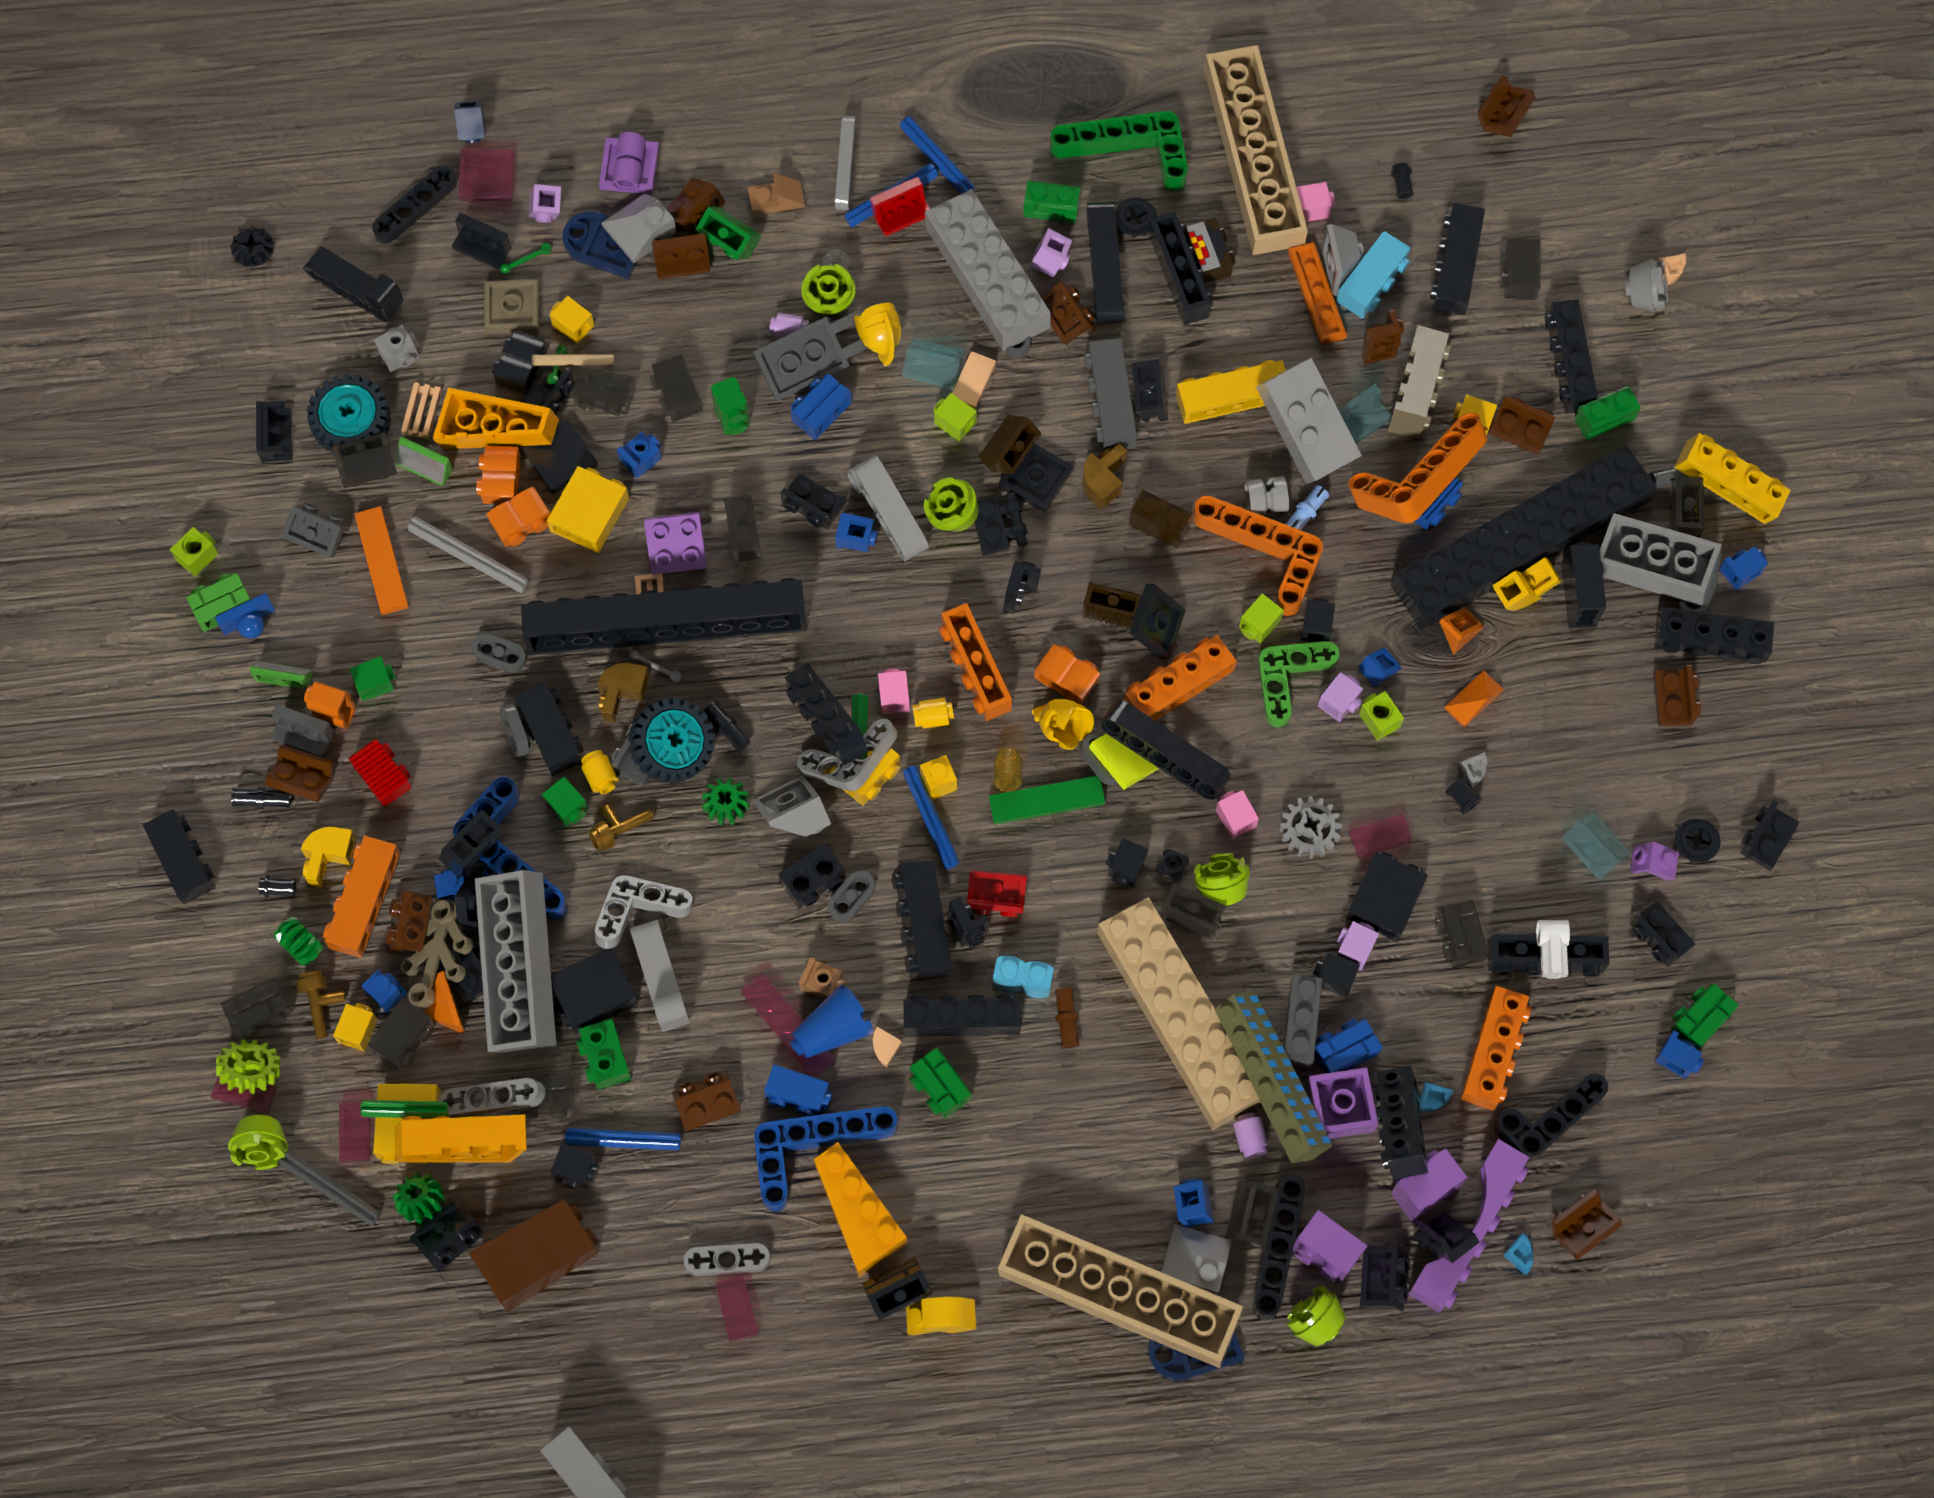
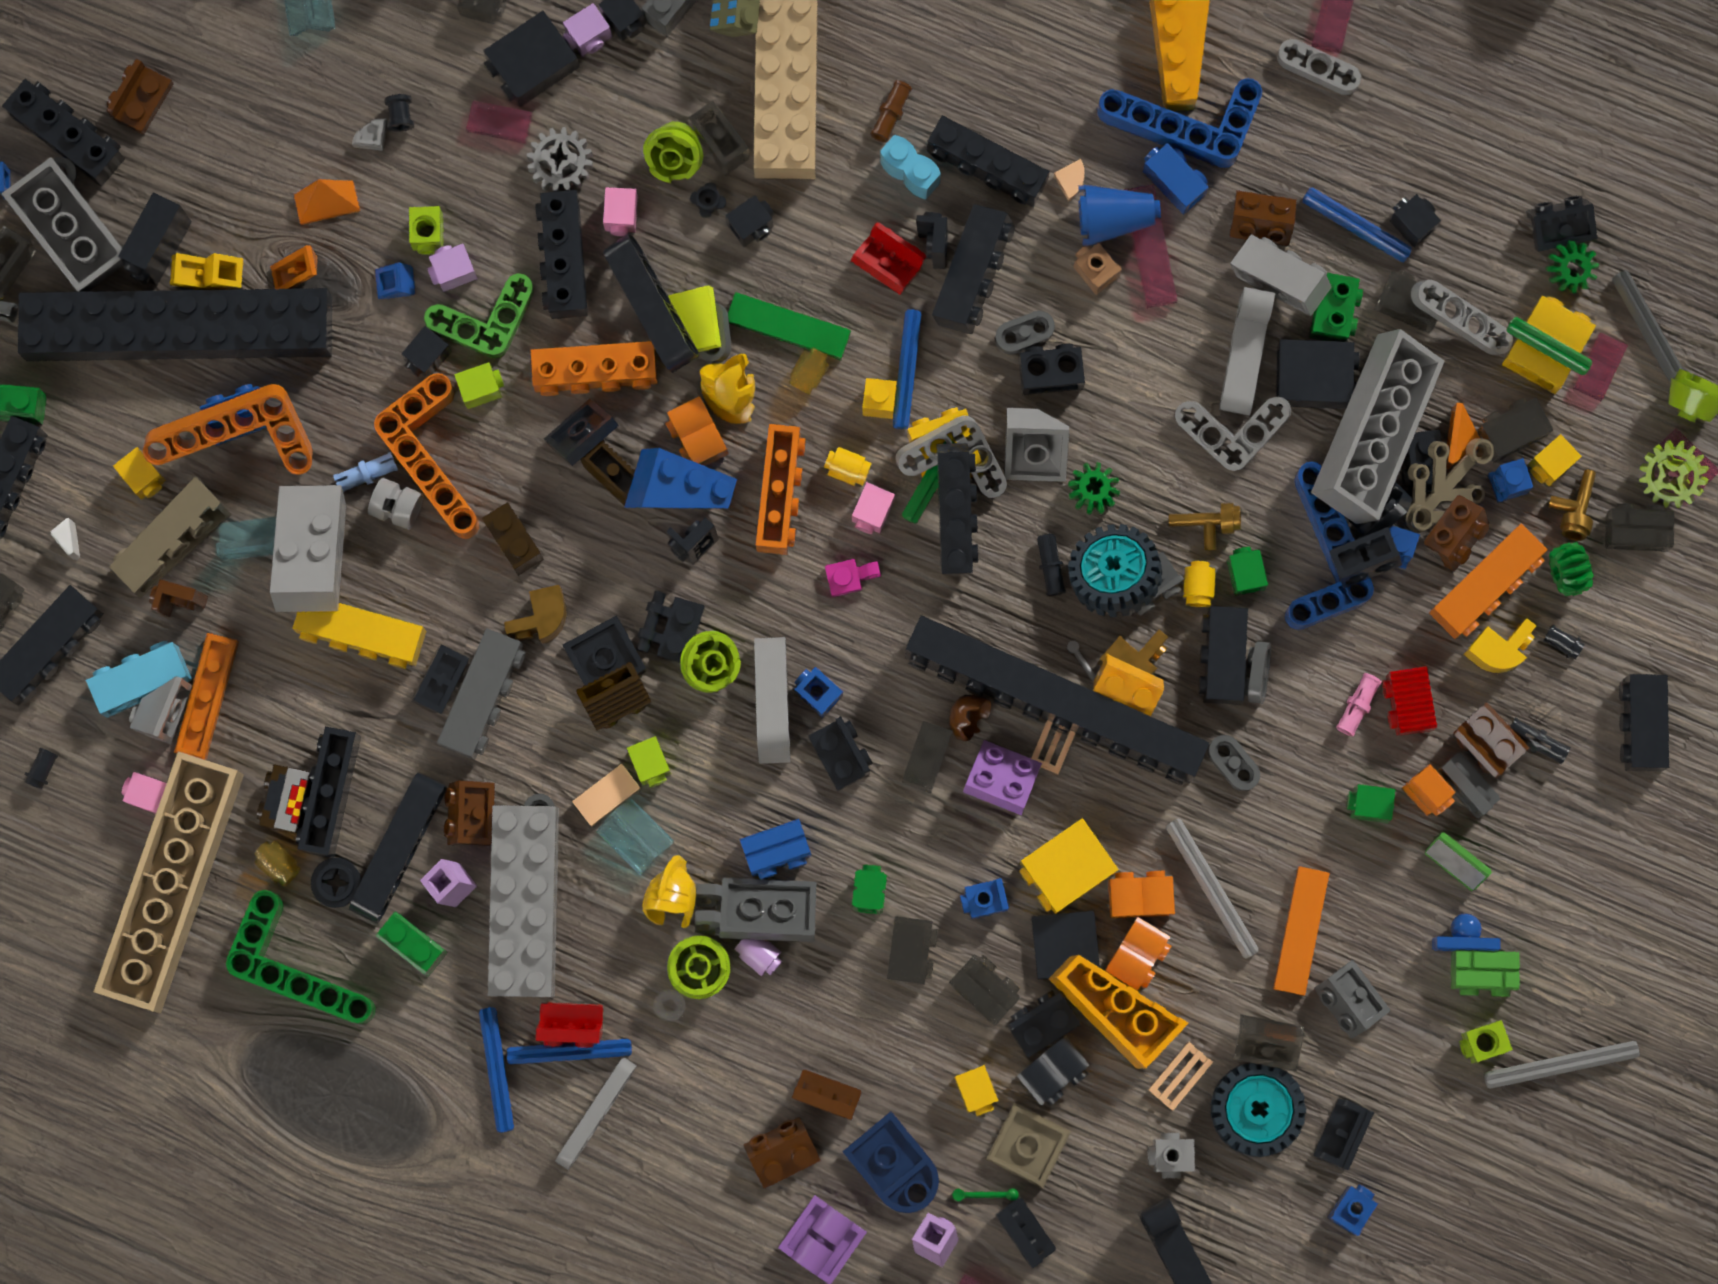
camera: 150 degrees left, 10 degrees up
light orange wedge [394,1115,527,1163] -> none
slope [396,437,453,486] -> none
reddish brown slope [469,1199,599,1312] -> none
tan bar [532,354,614,366] -> none
green hinge [547,345,567,385] -> none
light grey slope [601,194,677,263] -> none
green brick [695,207,762,260] -> none
medium nougat slope [748,174,805,216] -> none
green brick [908,1048,972,1119] -> none
reddish brown bracket [1489,396,1555,455] -> none
none -> white slope [50,518,80,560]
none -> clear yellow brick [254,841,301,887]
none -> black brick [535,190,588,319]
none -> blue wedge [624,448,737,509]
none -> dark pink plate [825,559,881,597]
none -> reddish brown hair [949,695,991,741]
none -> light orange brick [1093,654,1164,716]
none -> light grey brick [1230,235,1331,316]
none -> blue brick [1327,1184,1378,1236]
none -> bright pink pin [1336,673,1382,737]
none -> light grey axle [1484,1041,1640,1089]

